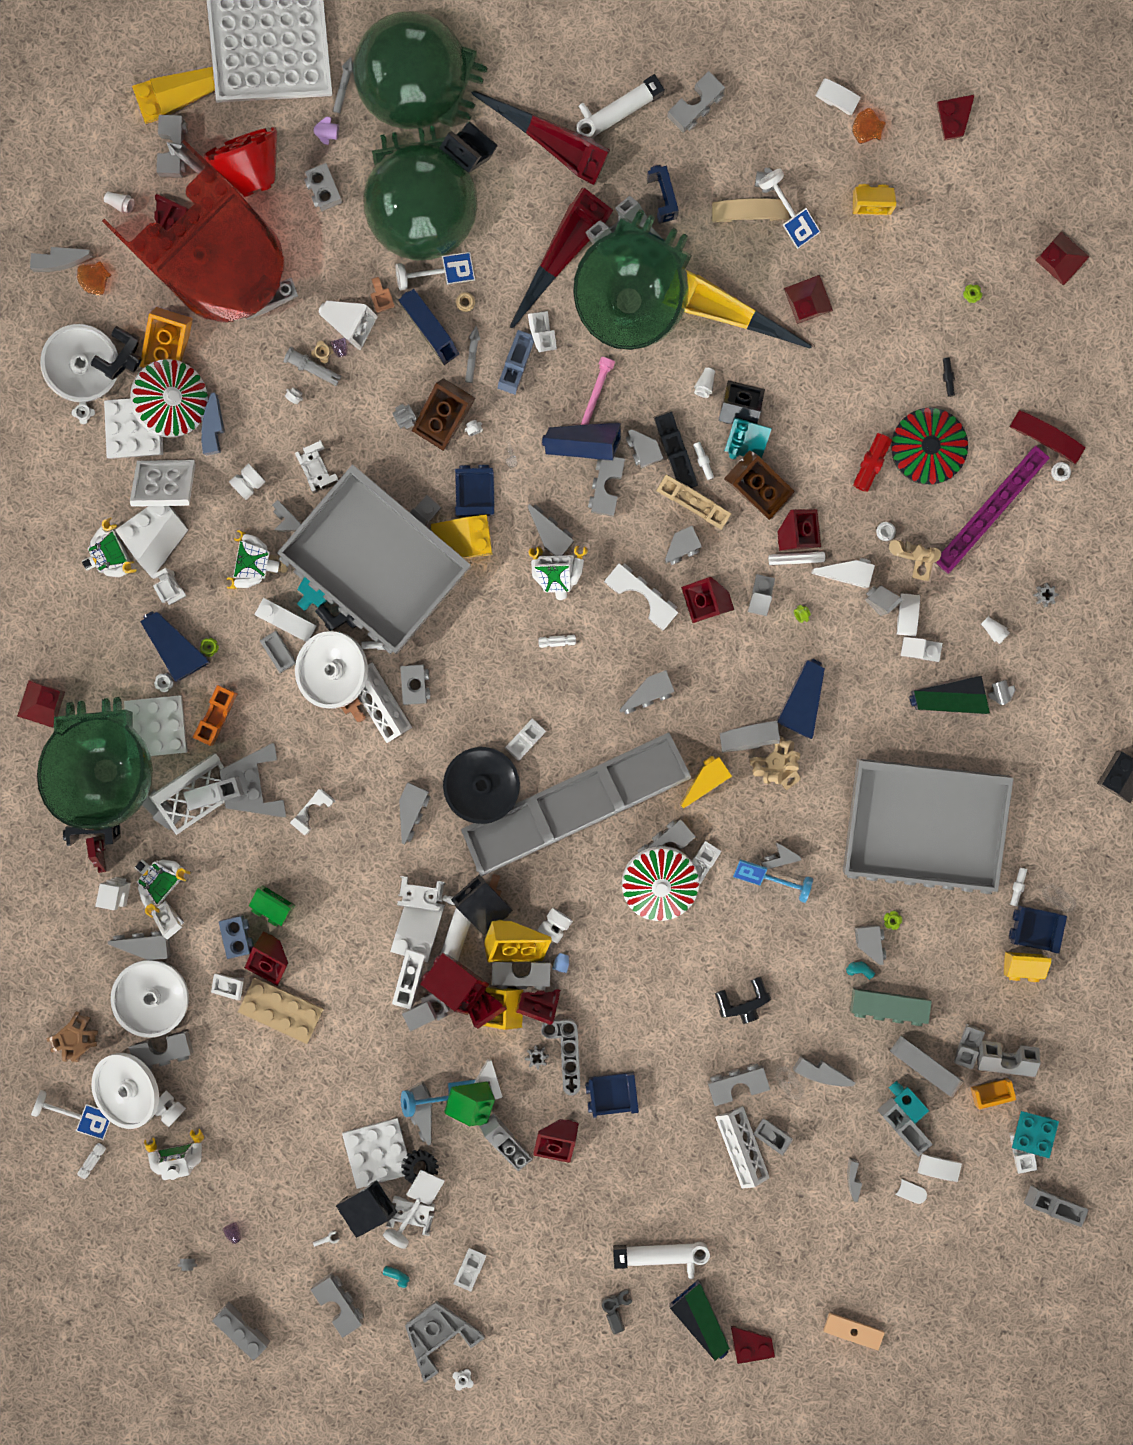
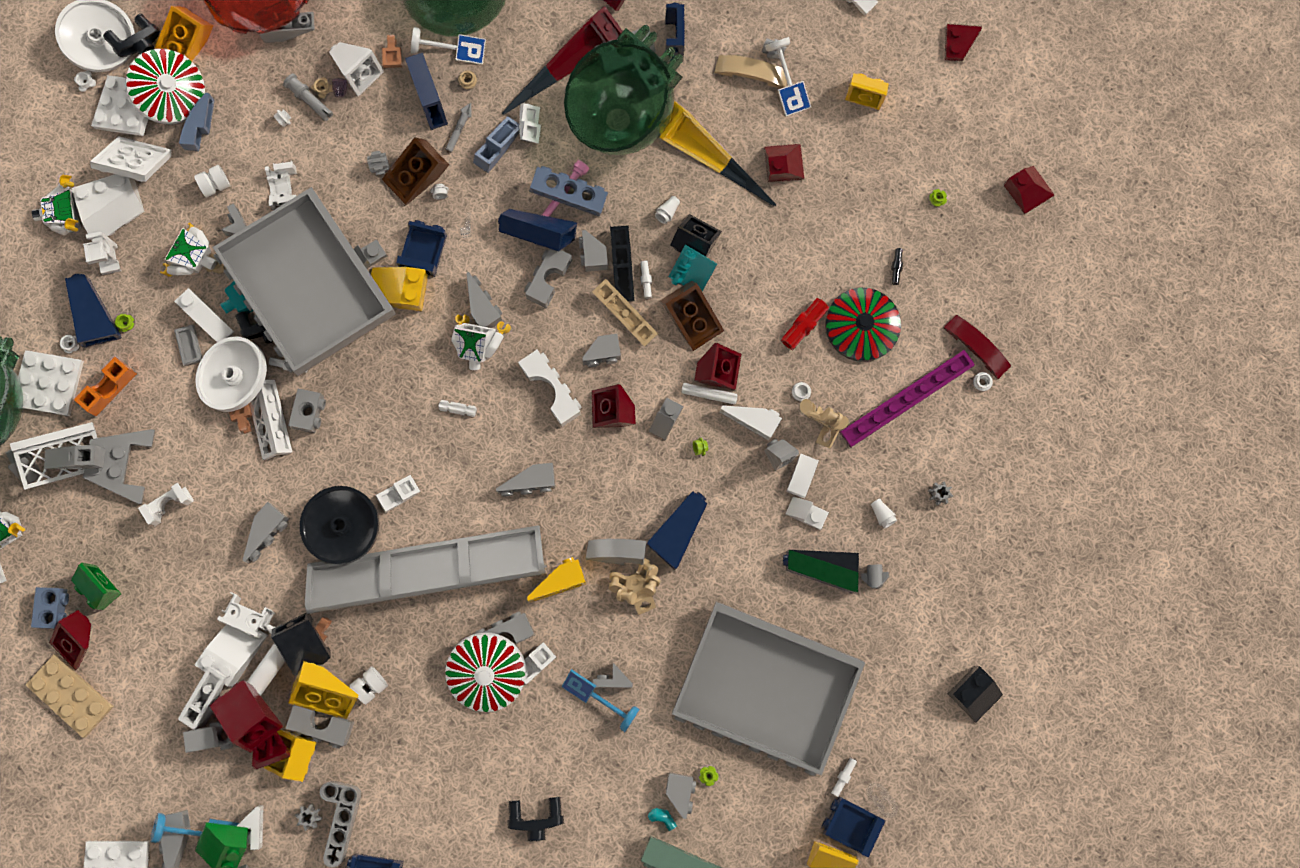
camera: 10 degrees right, 10 degrees down
white slope [211,974,244,1000] -> none
dark red wing [516,989,561,1025] -> none
light blue hose [552,953,569,973] -> none
clear orange animal [852,108,886,144] -> none
none -> sand blue brick [529,166,608,216]

